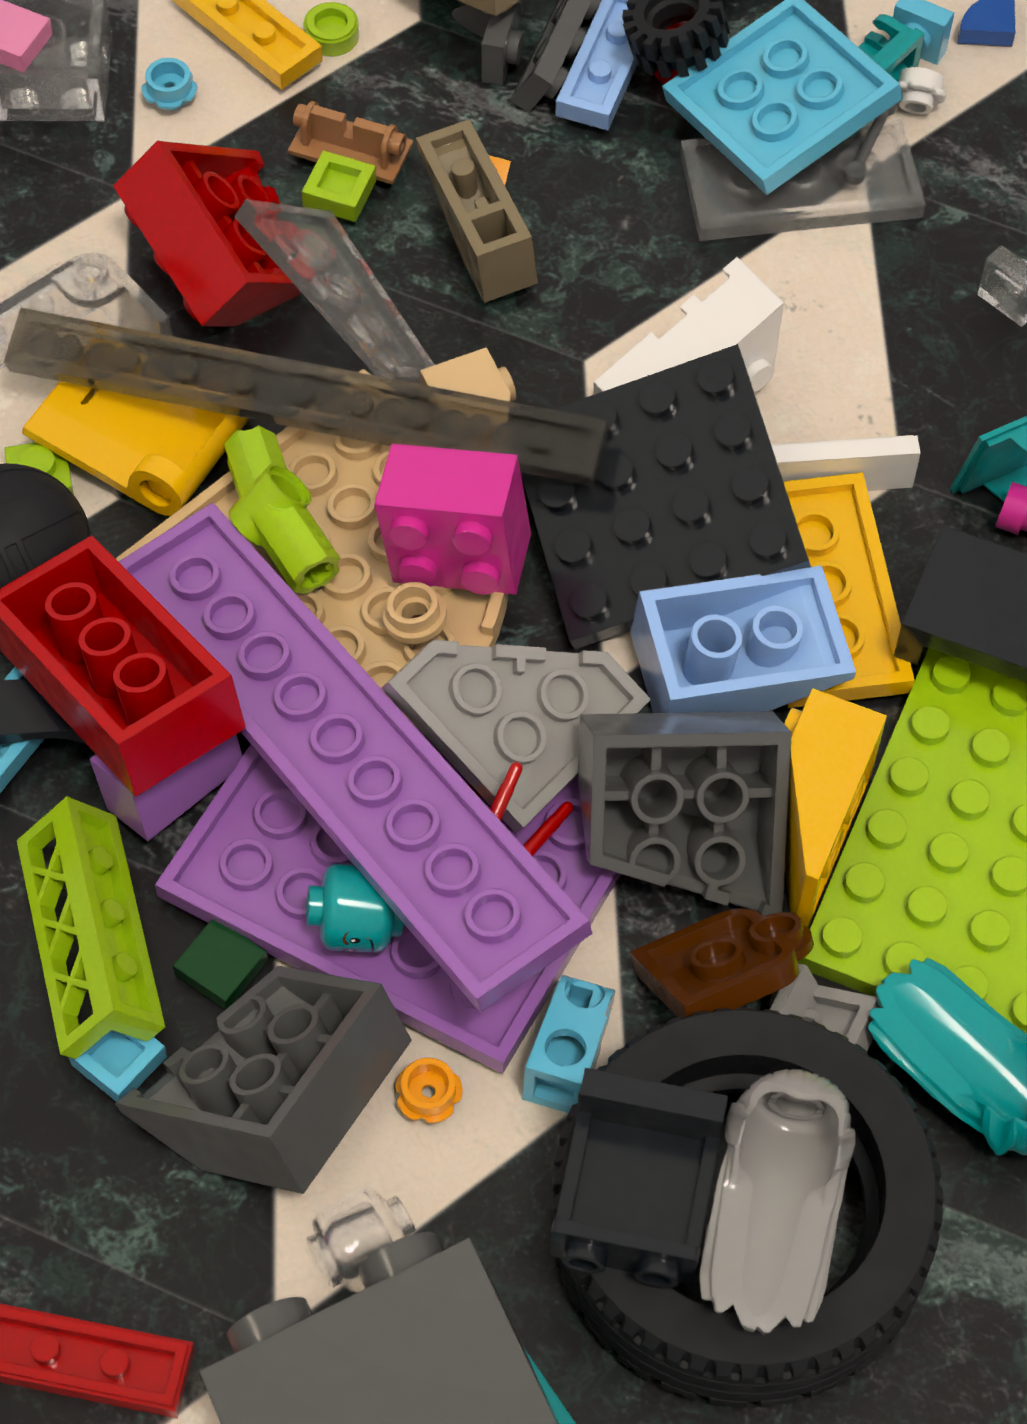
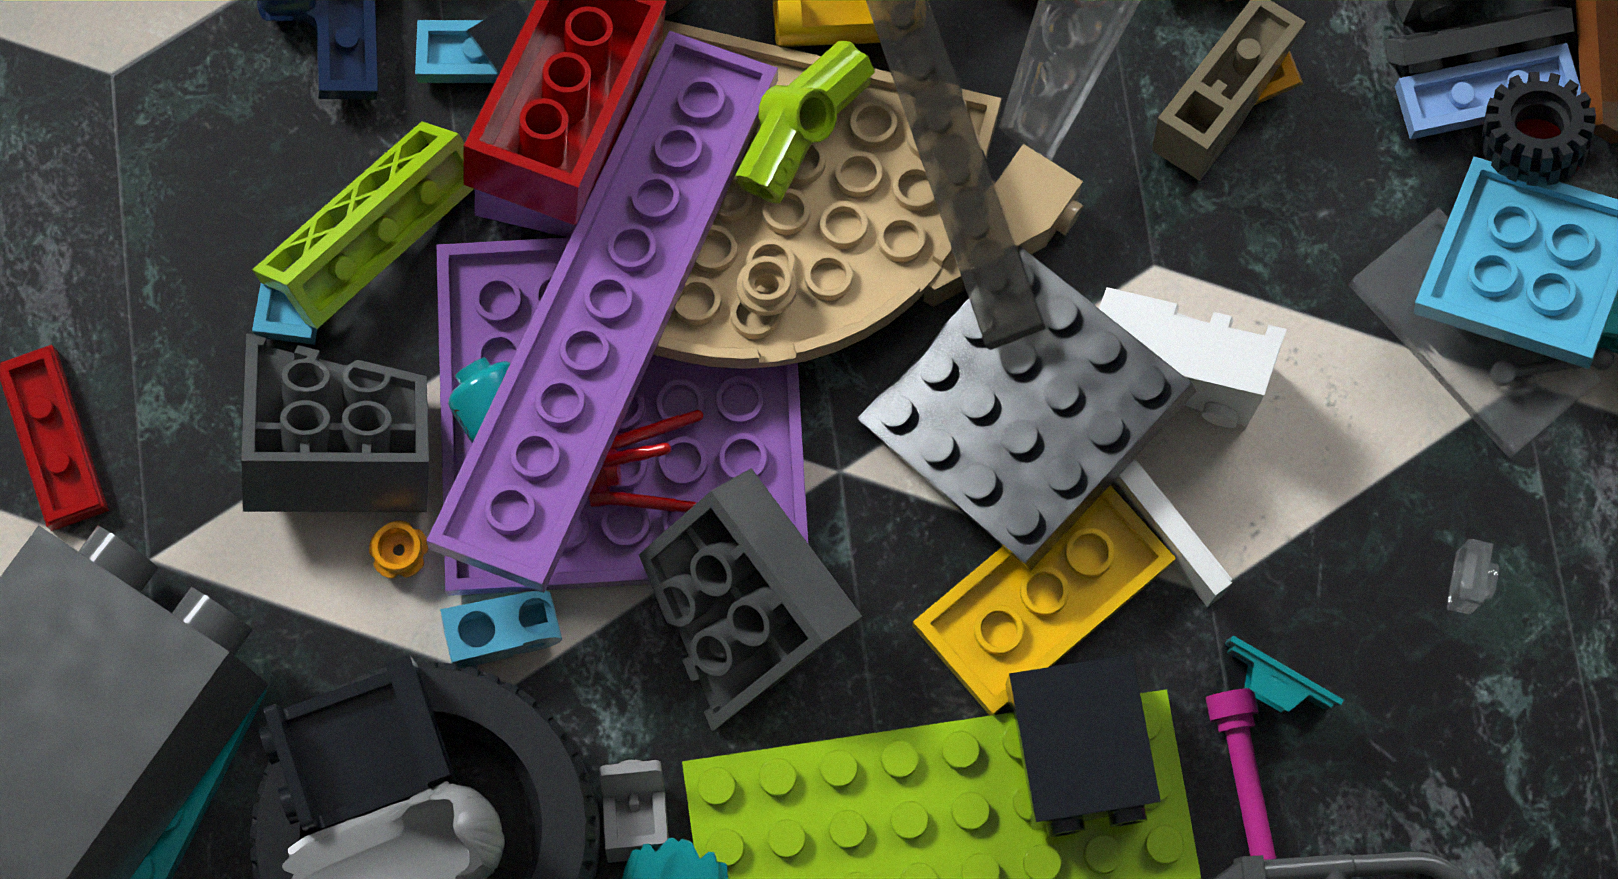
camera: 60 degrees right, 15 degrees up
dark green tile [173,919,268,1010] -> none
clear head [306,1186,416,1292] -> none
dark pink brick [374,444,531,595] -> none
light grey plate [381,640,651,832] -> none
reddish brown plate [629,909,814,1017] -> none
light blue slope [630,565,856,713] -> none
yellow slope [784,688,887,928] -> none

